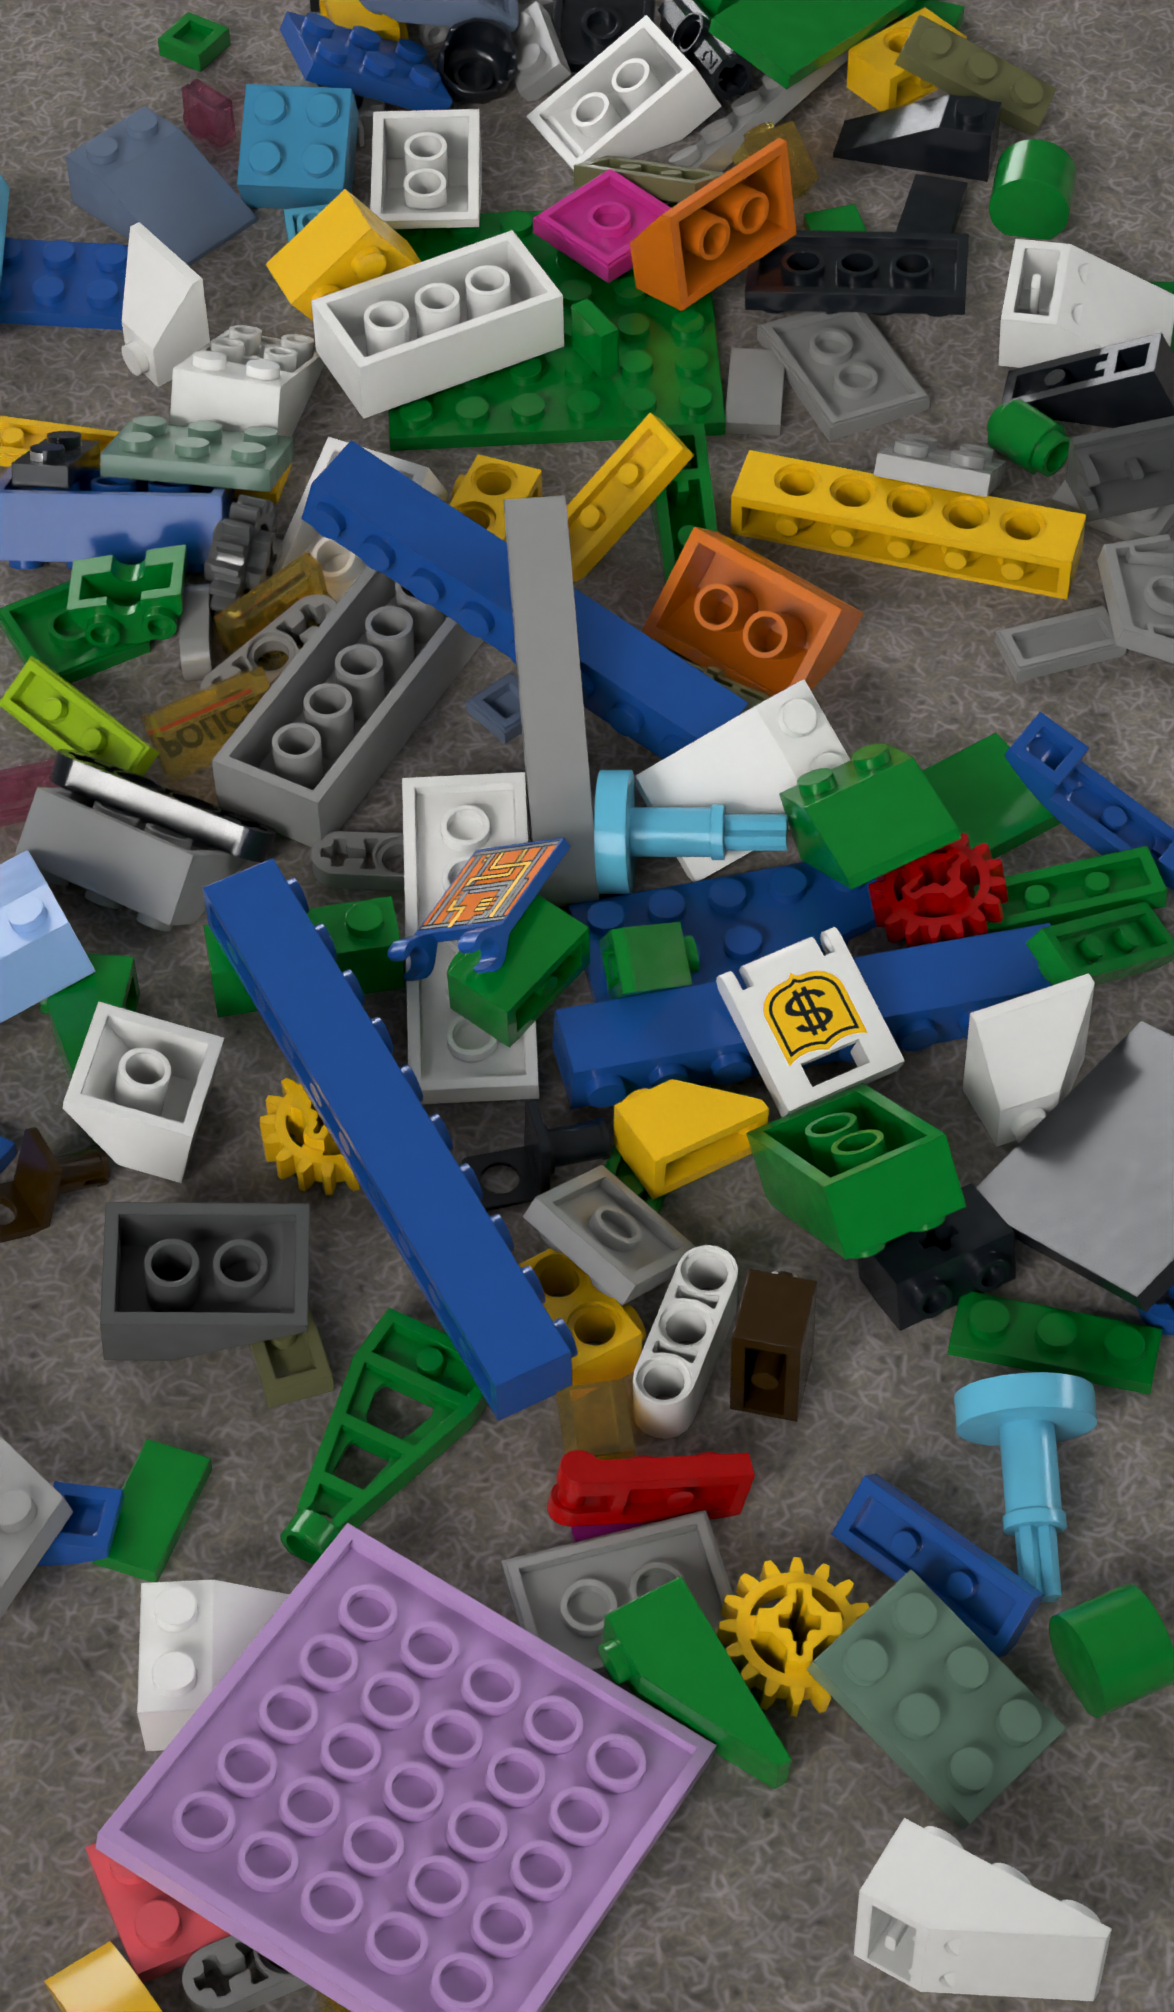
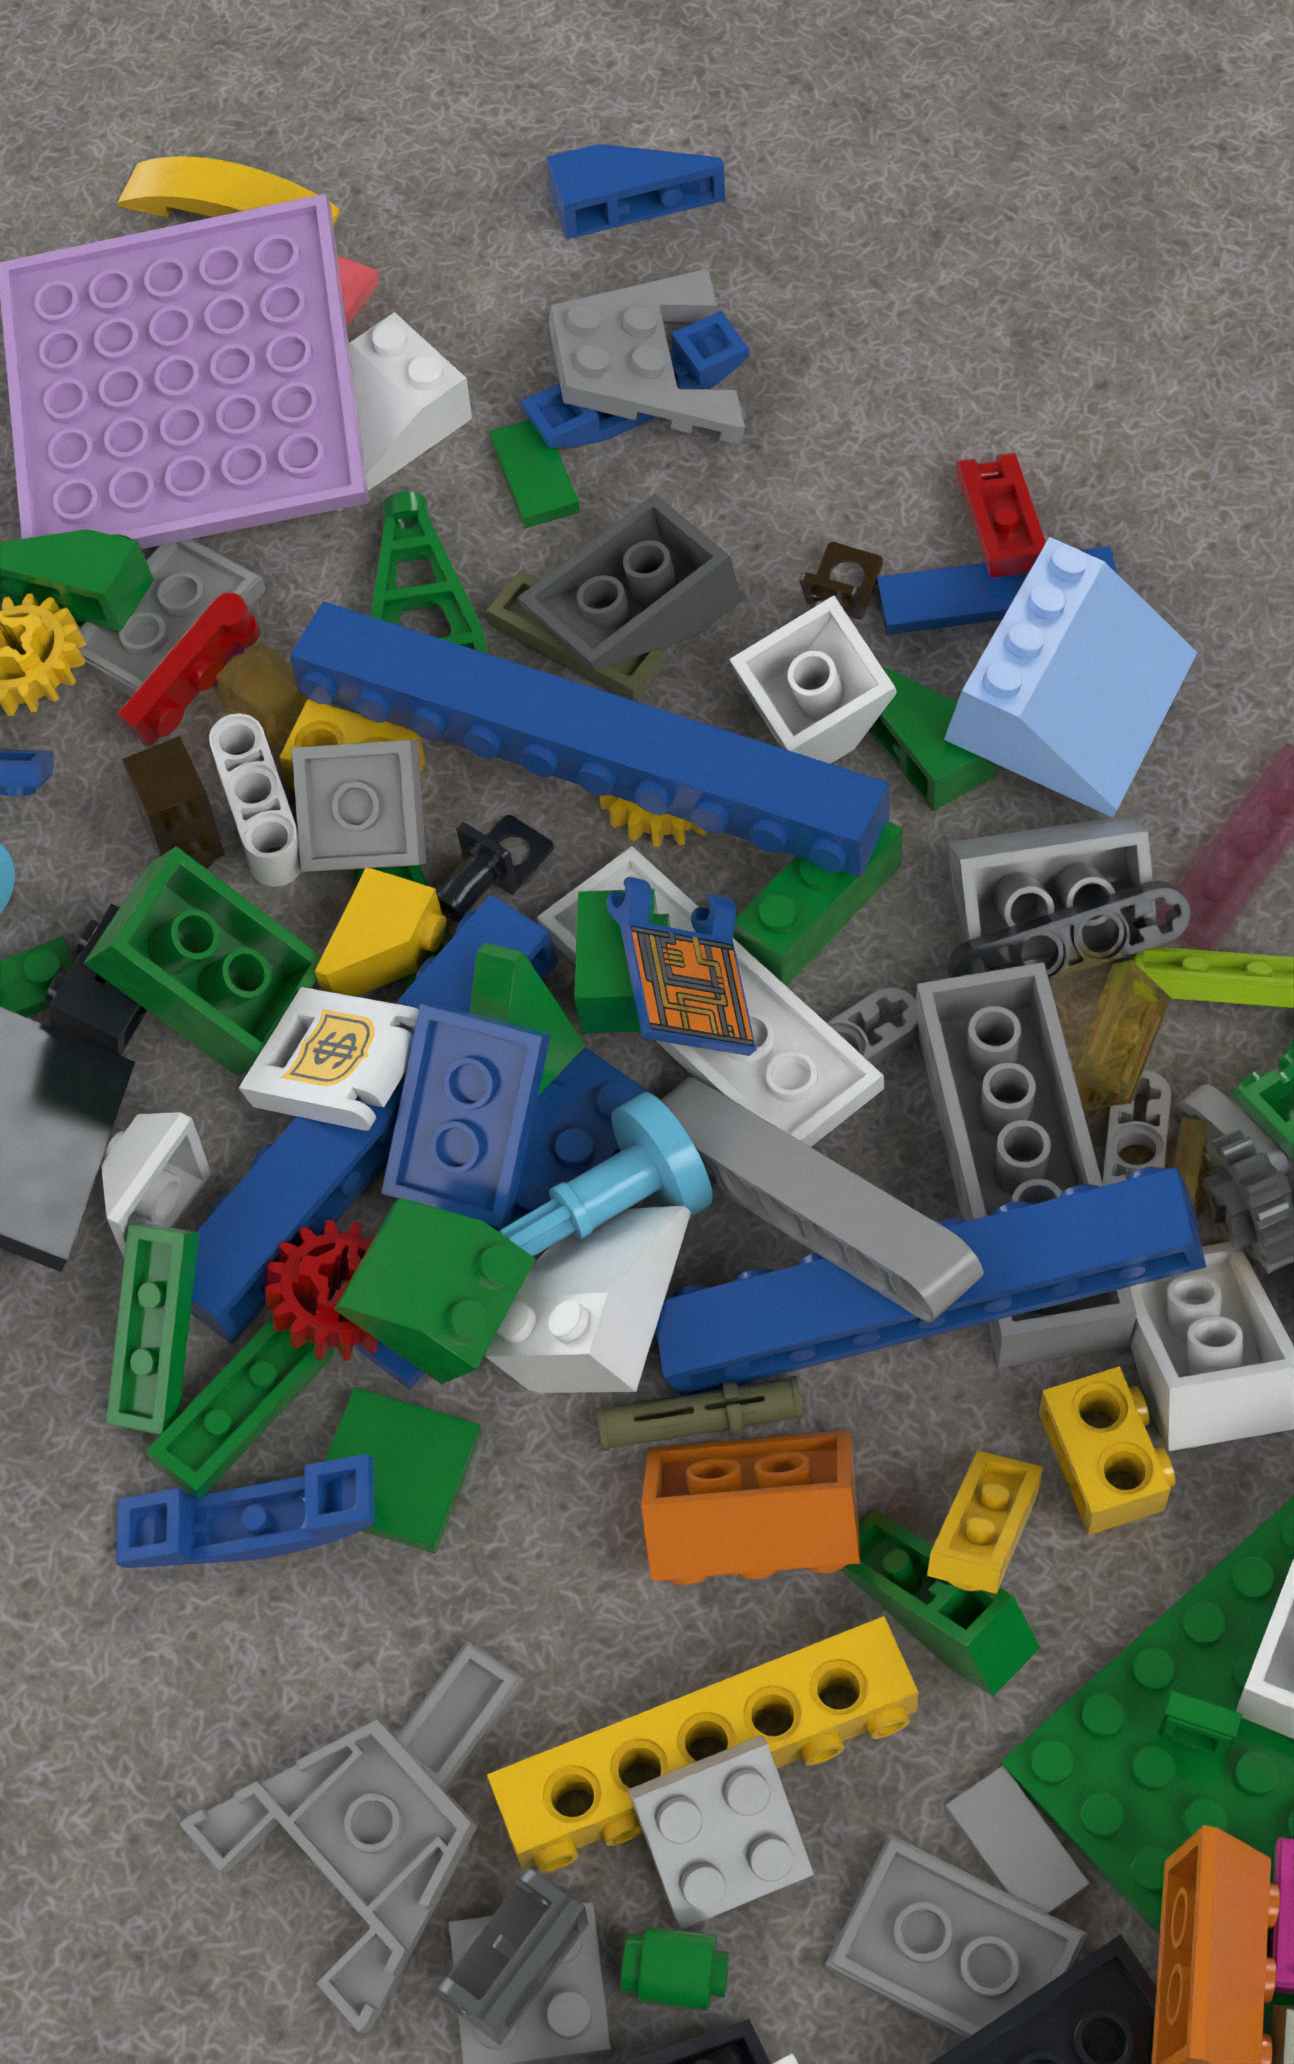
camera: 145 degrees right, 10 degrees up
none -> blue plate [381,1001,551,1228]

